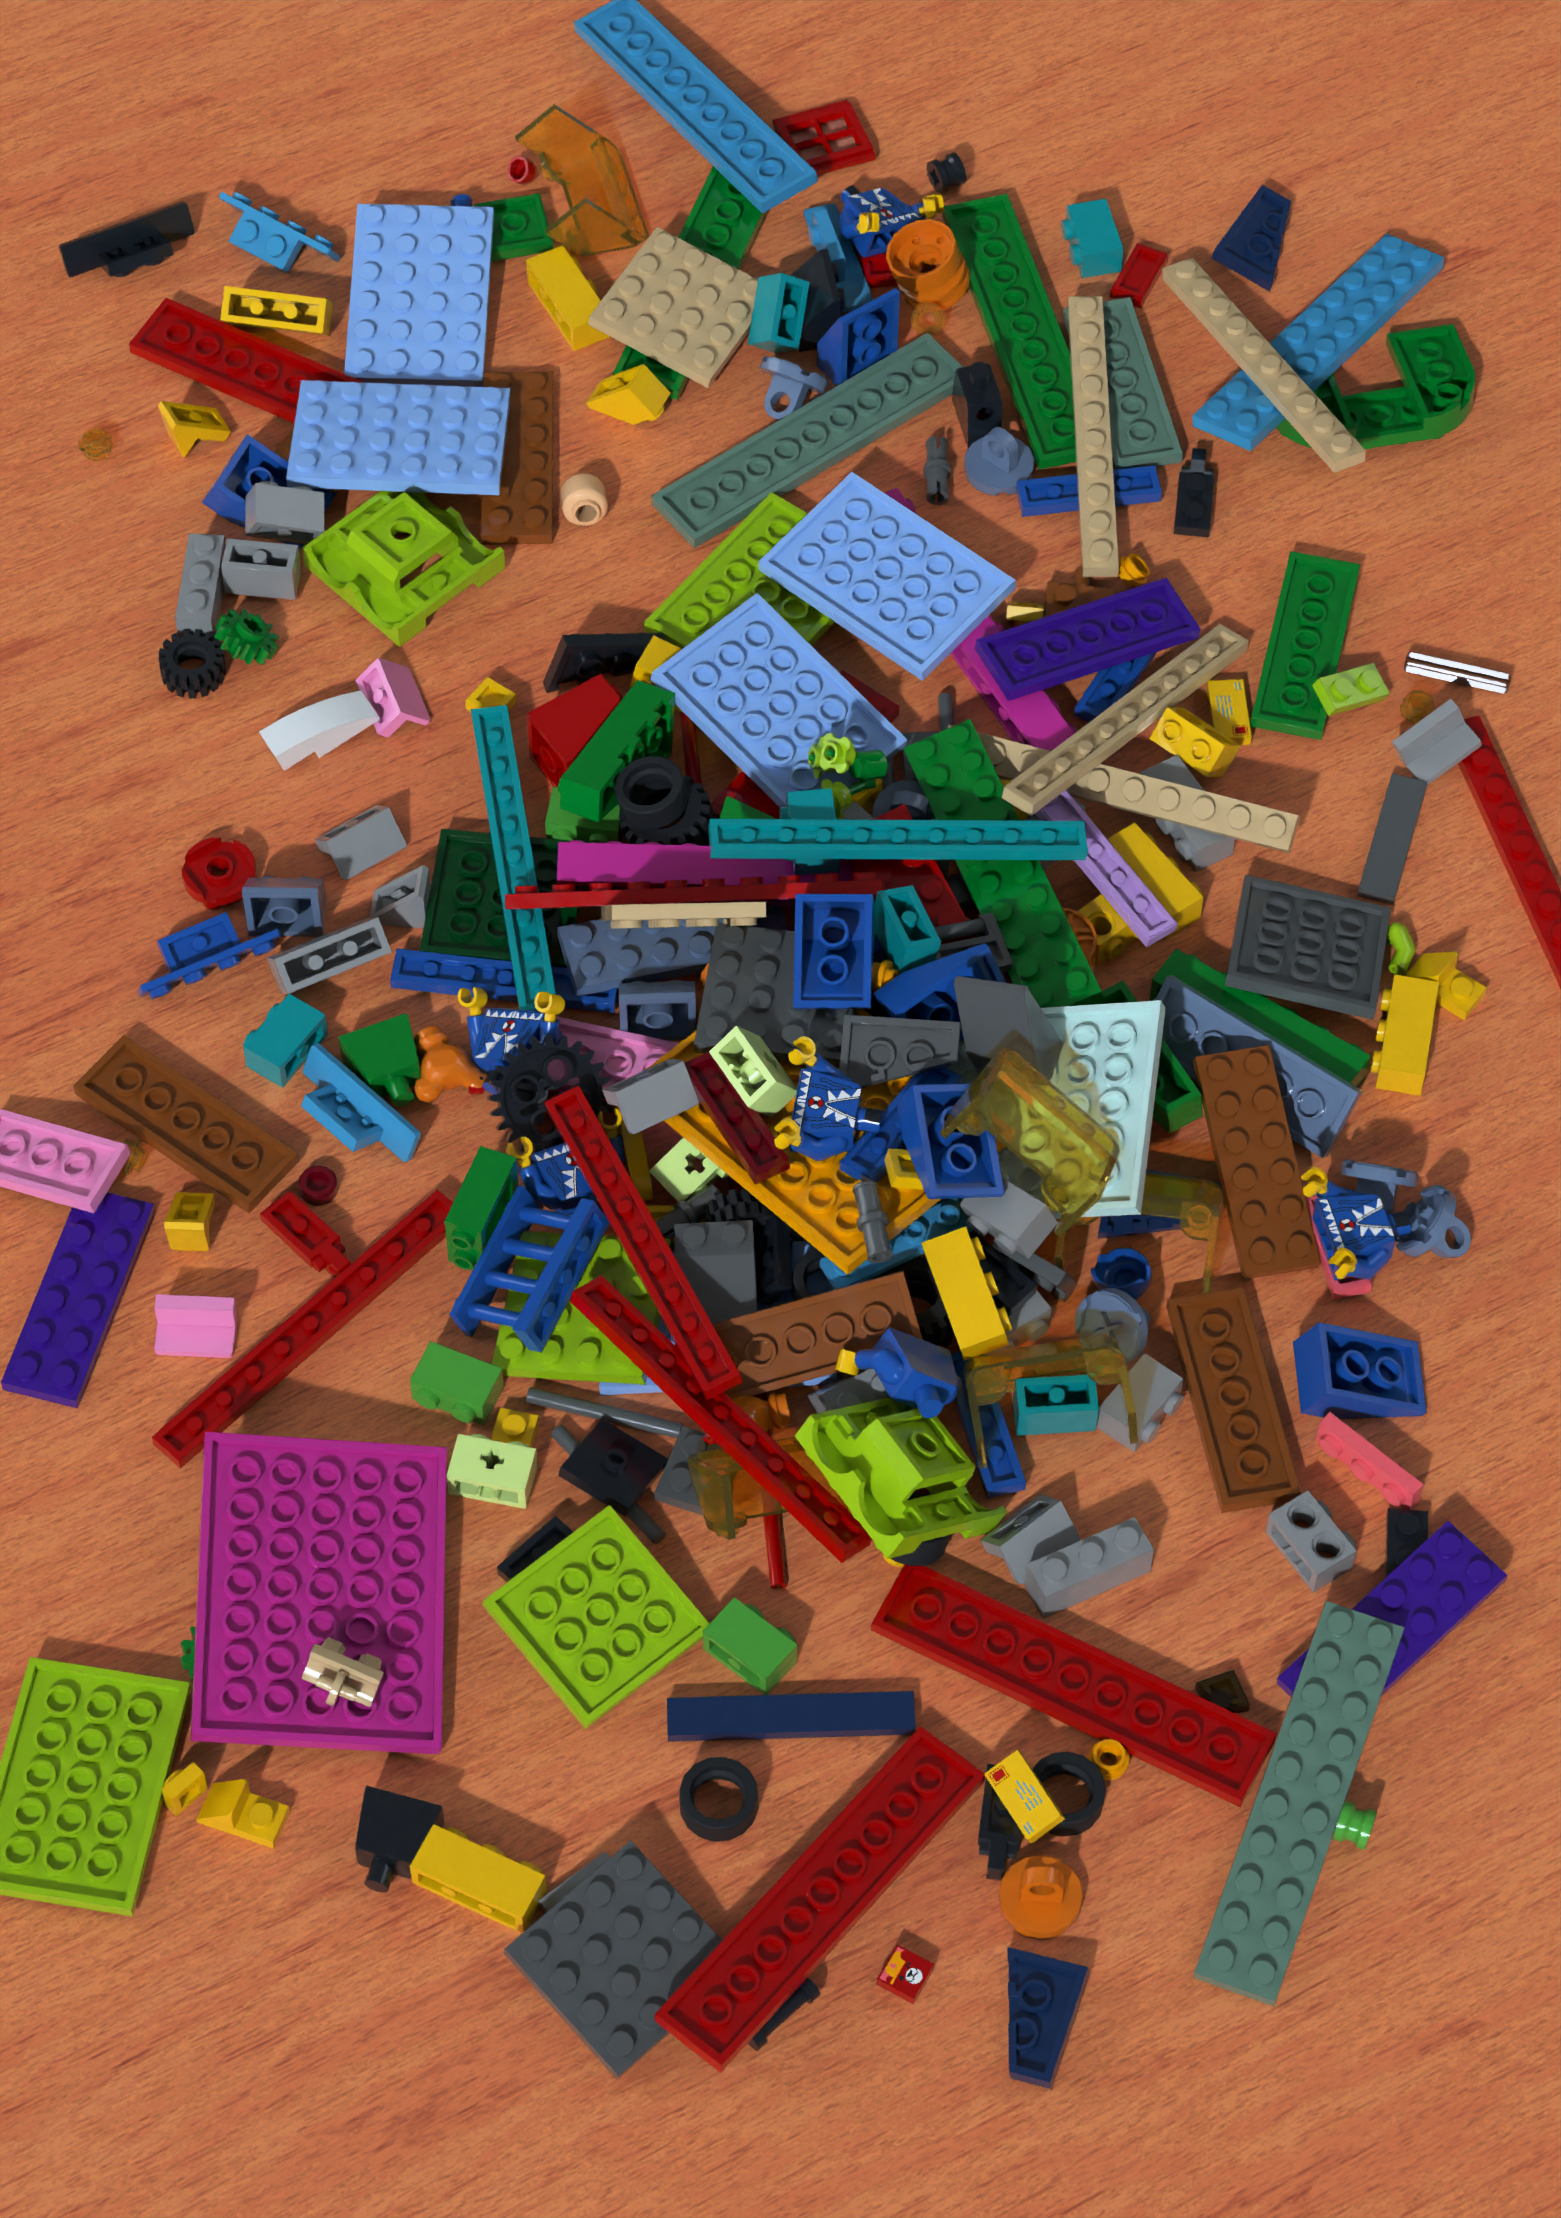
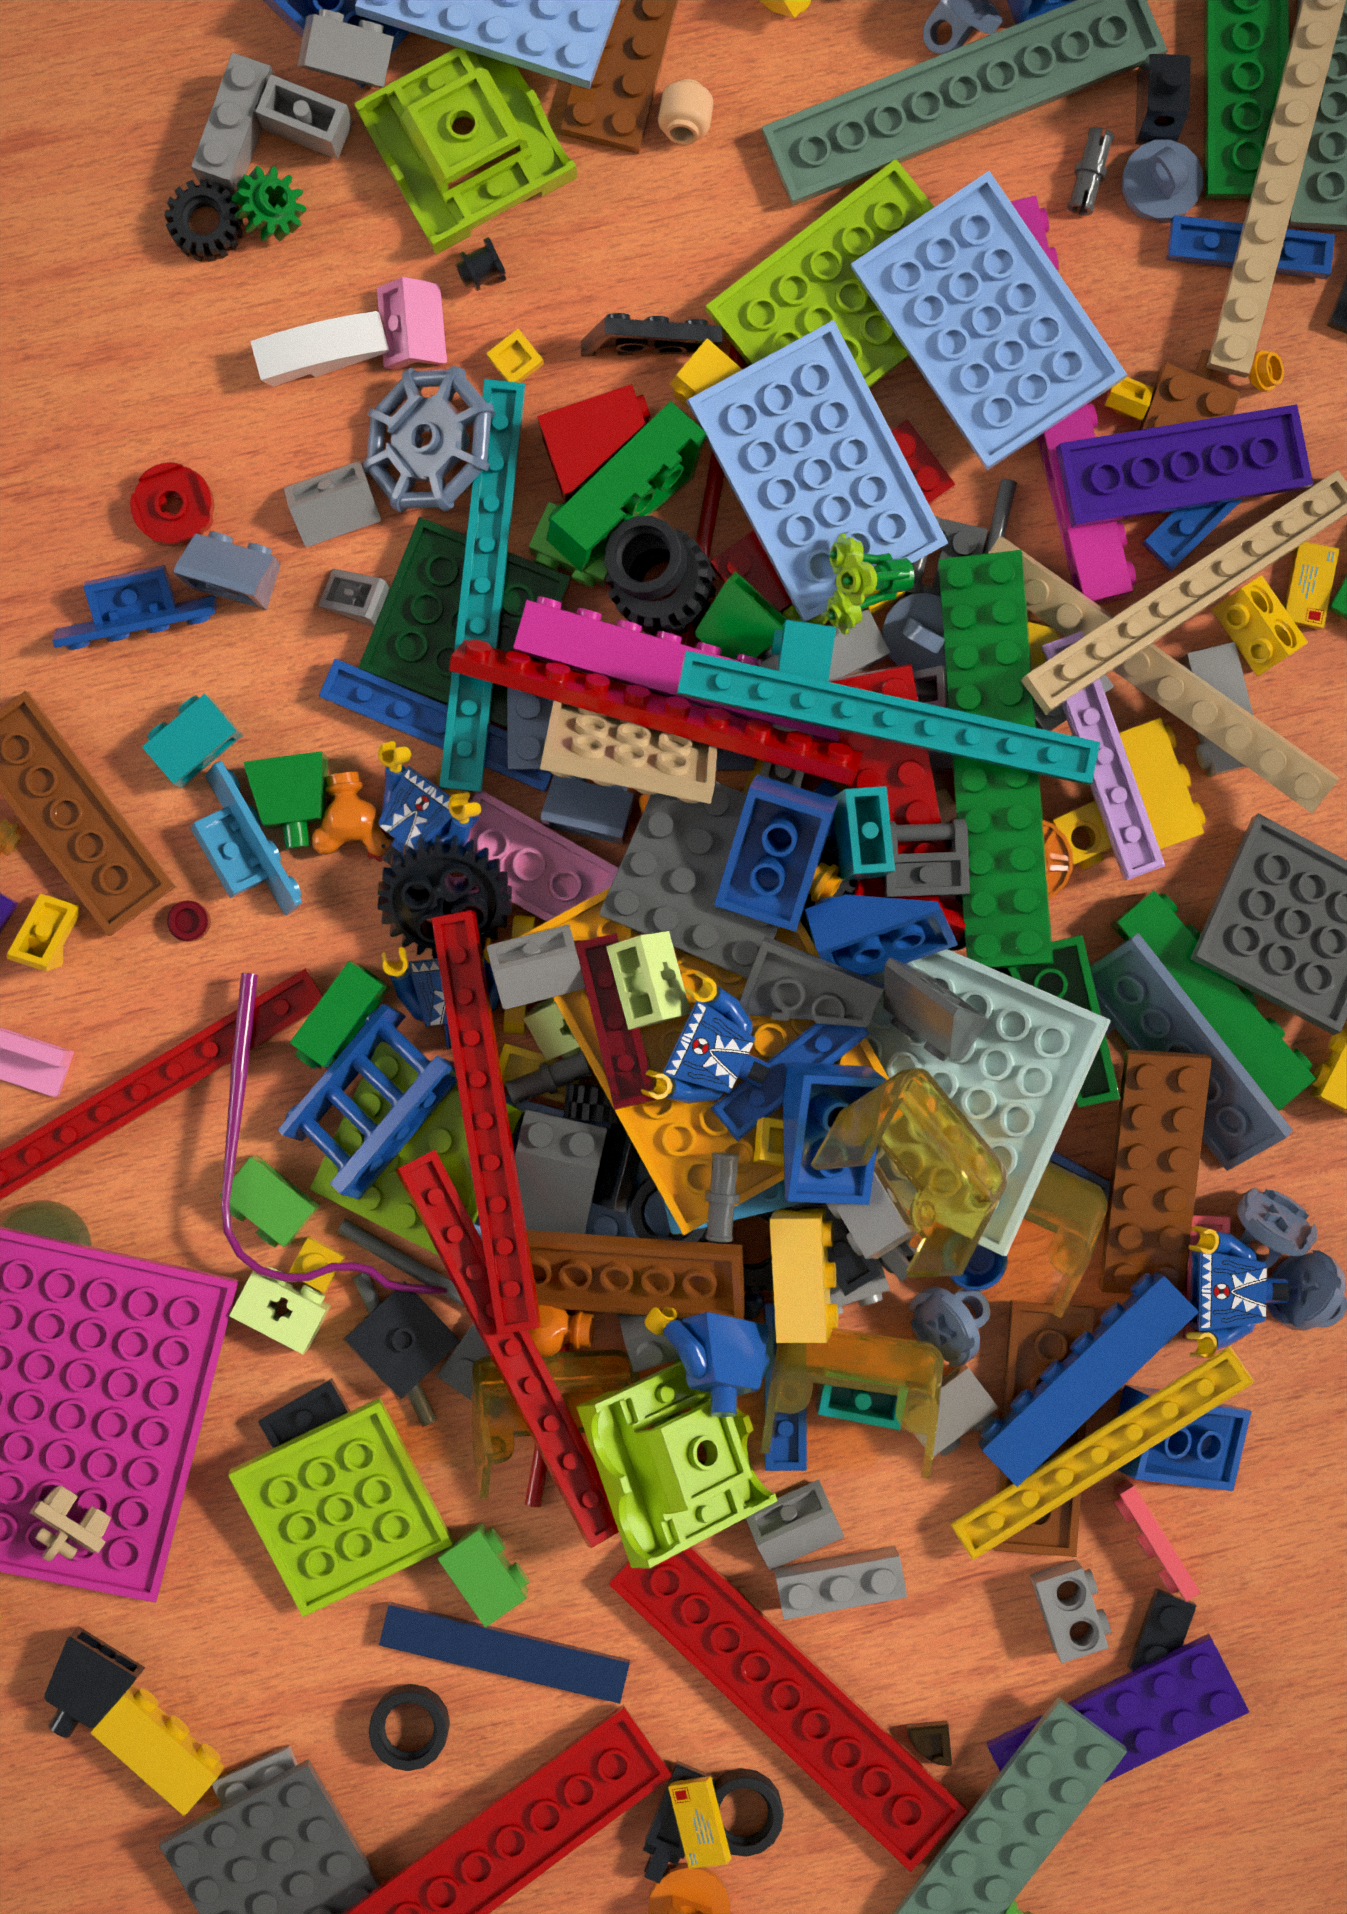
camera: 10 degrees right, 30 degrees up
red hinge [260,1191,351,1278] -> none
light grey brick [267,916,392,994] -> none
light orange plate [1088,1739,1129,1780] -> none
none -> magenta piece [221,973,448,1295]
none -> sand blue plate [362,366,495,512]
none -> black brick [456,237,506,291]
none -> yellow tile [950,1345,1255,1560]
none -> blue brick [978,1271,1199,1487]

